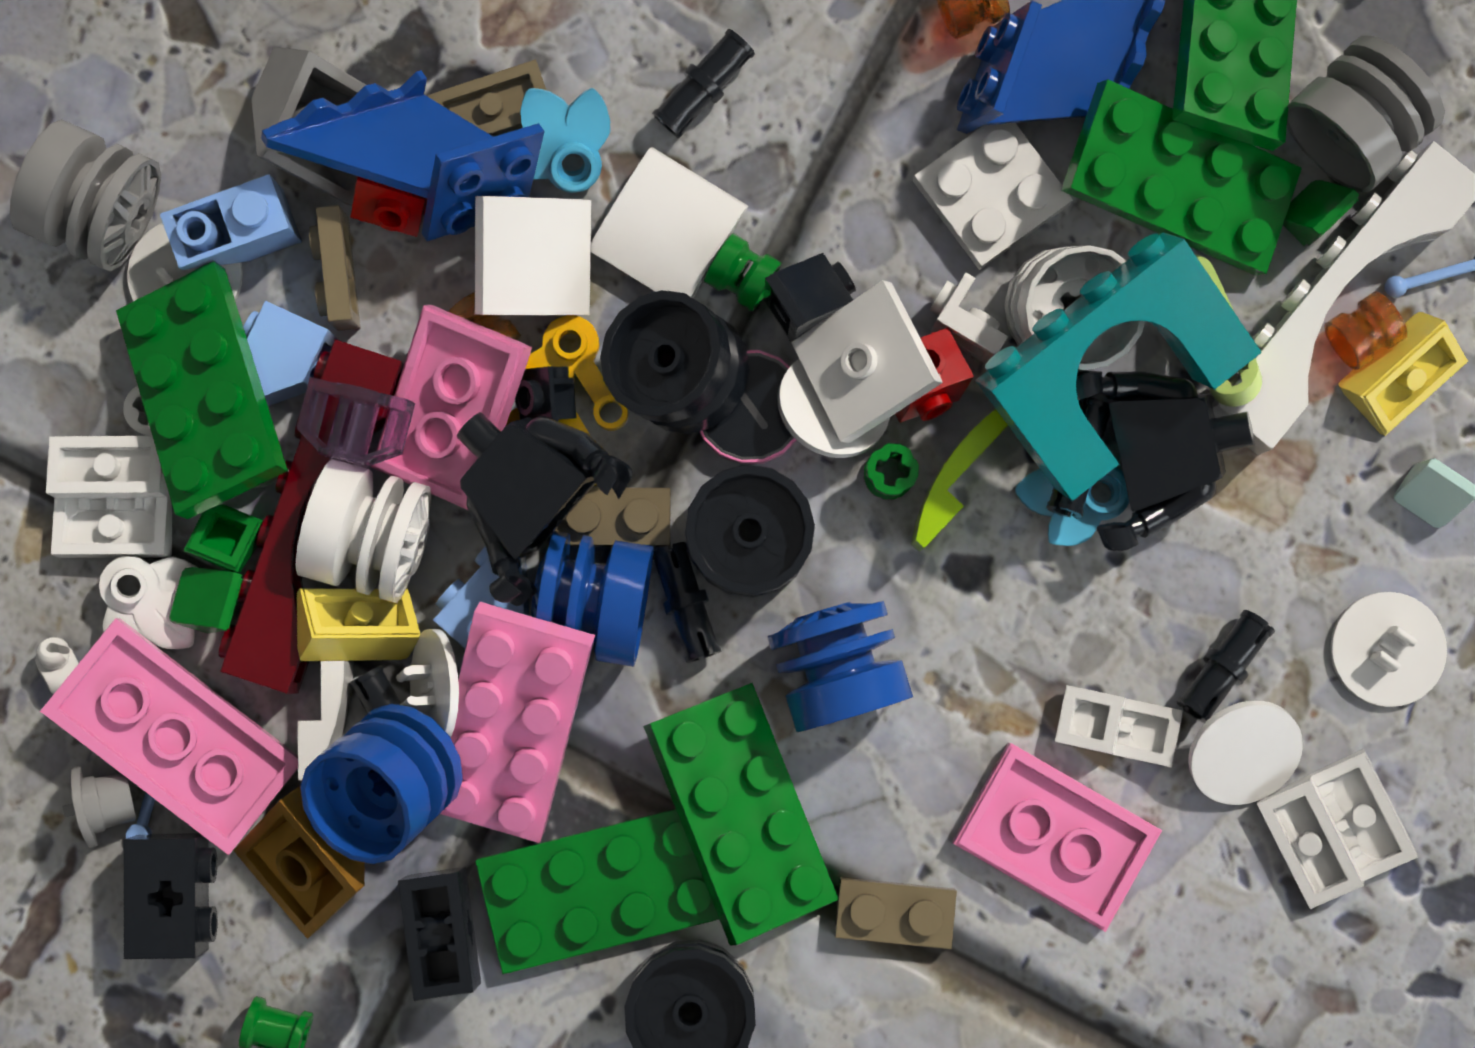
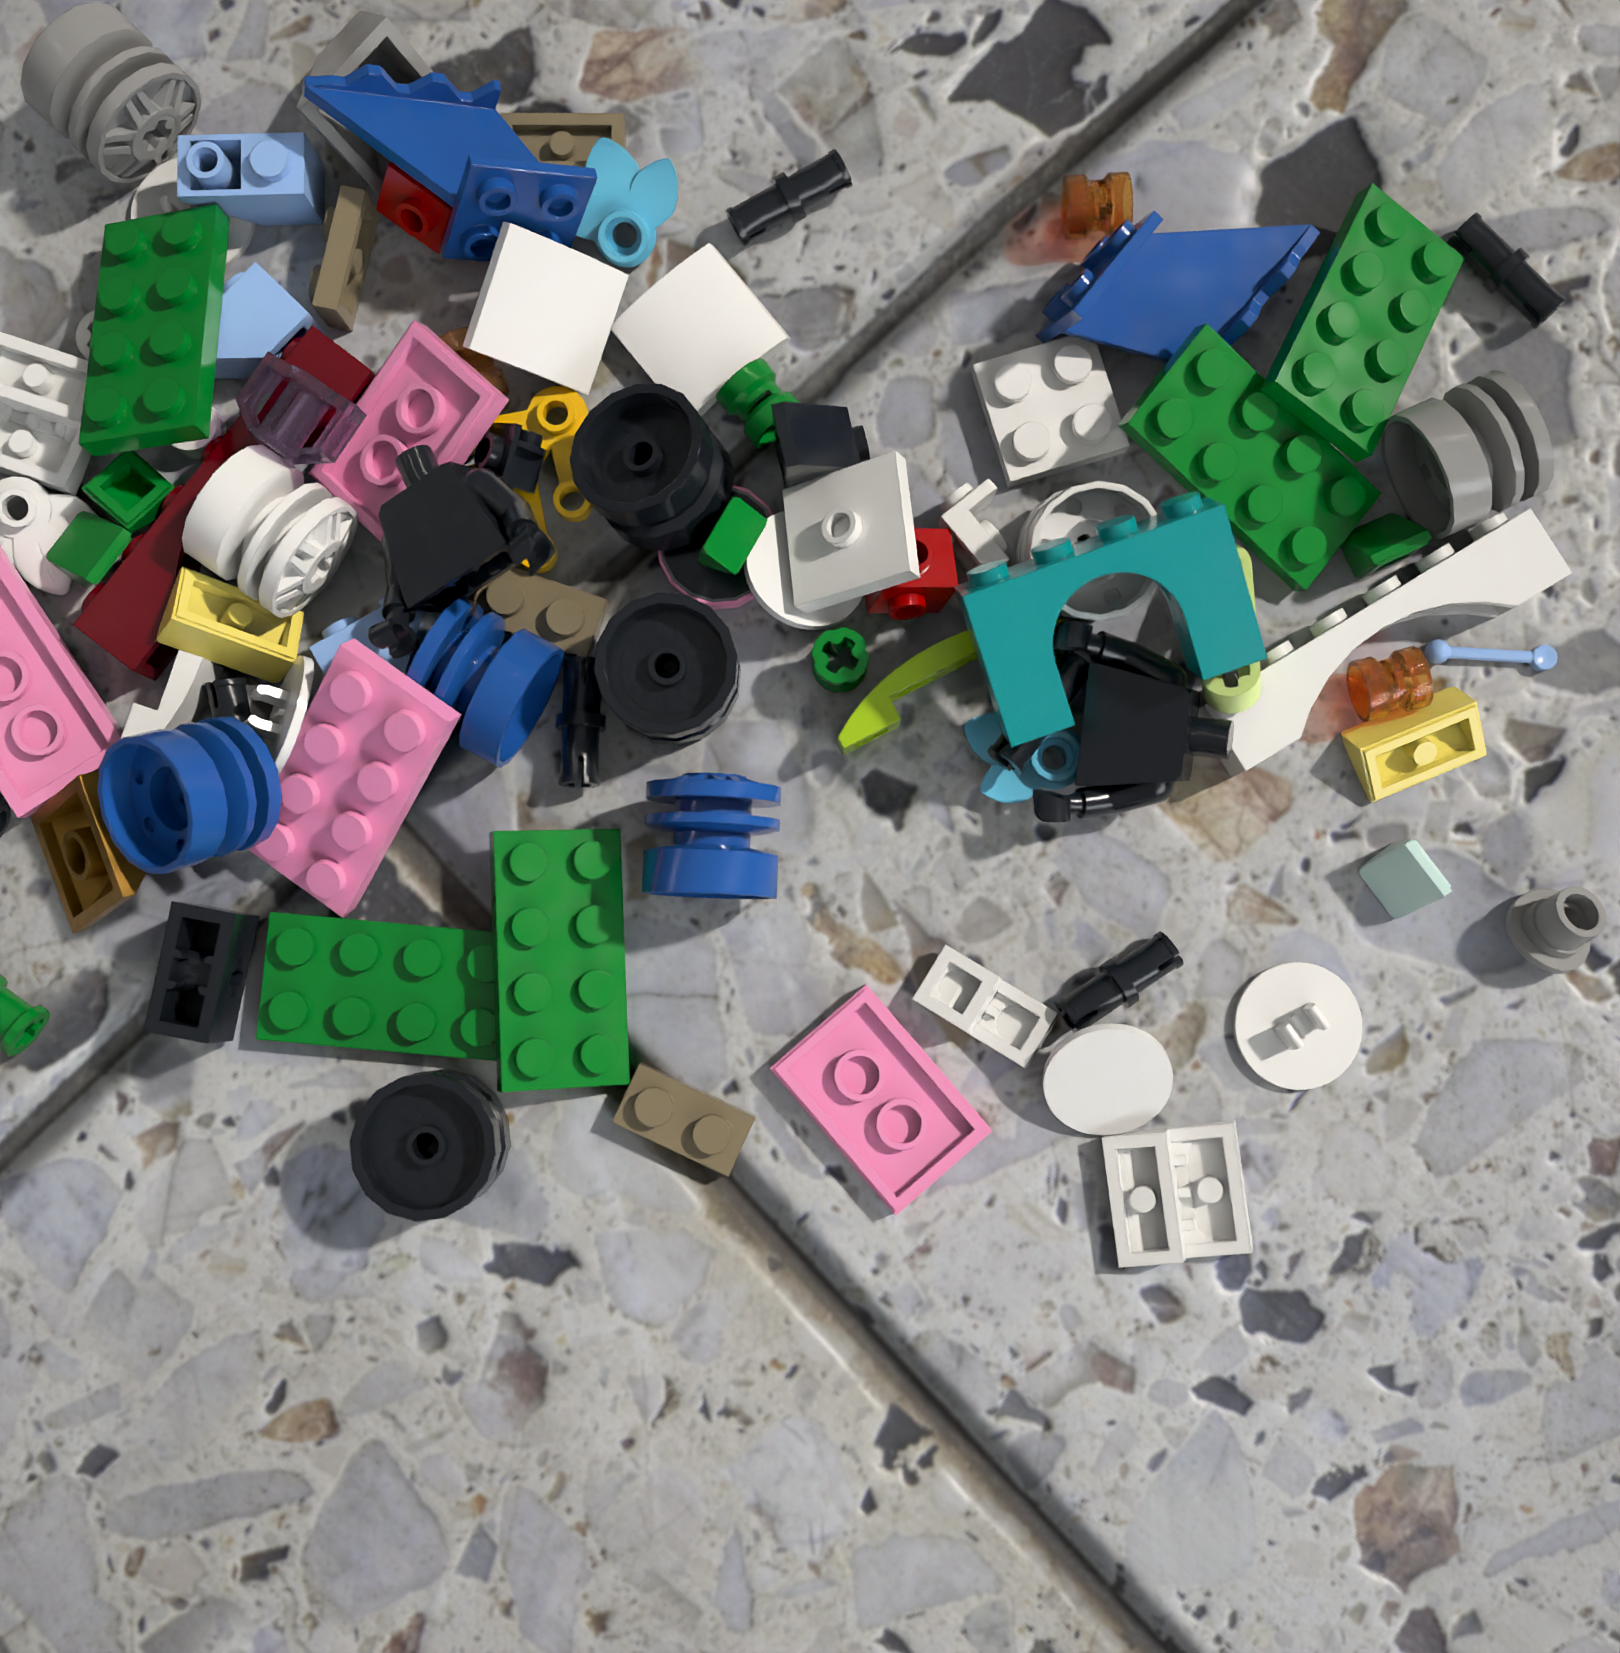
camera: 25 degrees right, 0 degrees up
none -> green slope [697,496,768,575]

